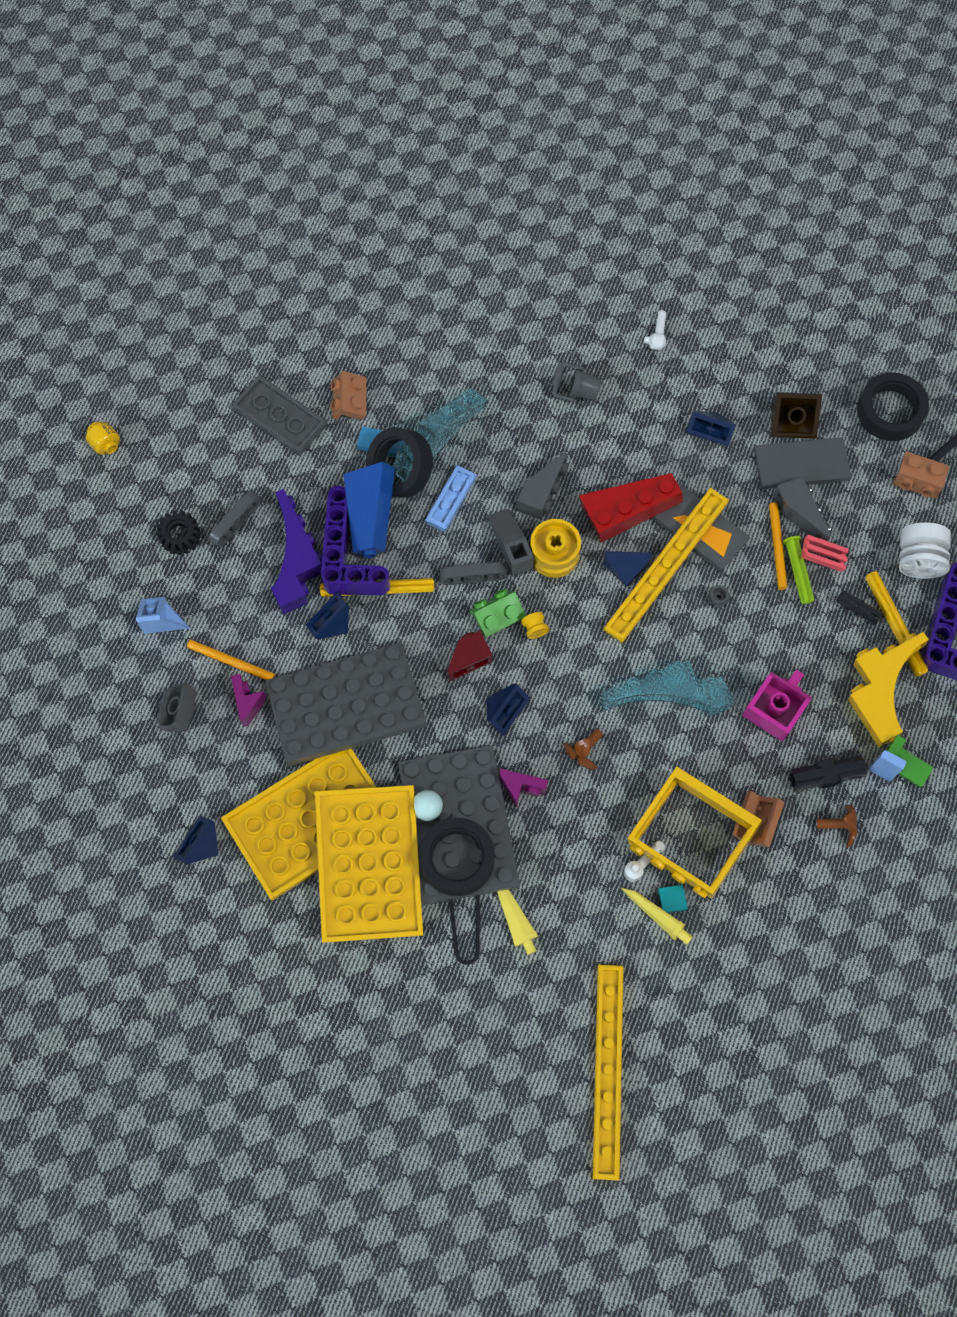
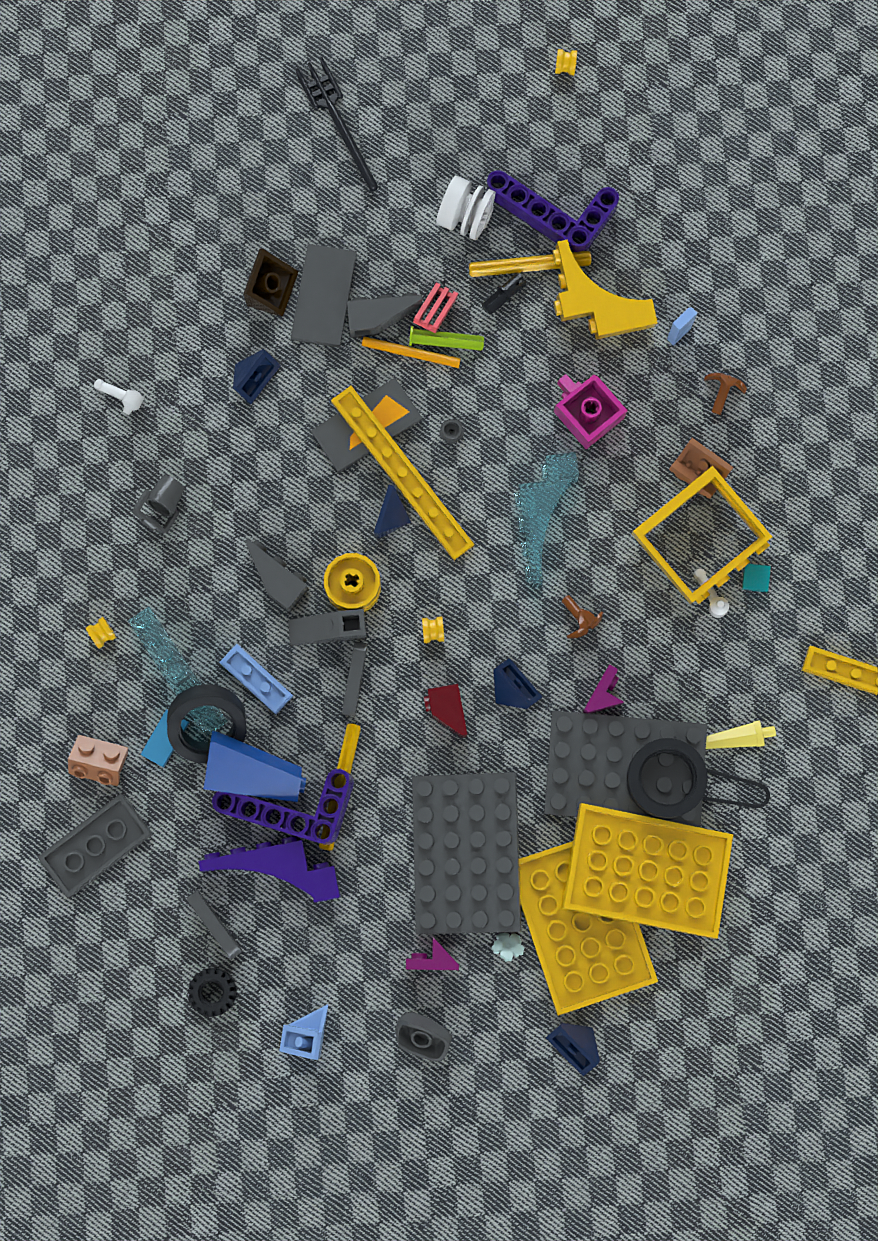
camera: 75 degrees left, 10 degrees up
yellow head [86,421,120,455] -> none
light orange bar [187,639,276,680] -> none
dark blue slope [306,592,349,640] -> none
light aqua piece [414,790,443,821] -> none
bright green bracket [469,588,526,638] -> none
red wedge [579,473,683,543] -> none
light yellow bar [621,888,693,945] -> none
black piece [789,755,867,791] -> none
black tyre [857,373,929,441] -> none
bright green bracket [886,735,933,787] -> none
nougat bracket [893,451,949,499] -> none
none -> yellow wheel [85,617,117,649]
none -> light aqua plant [492,933,524,962]

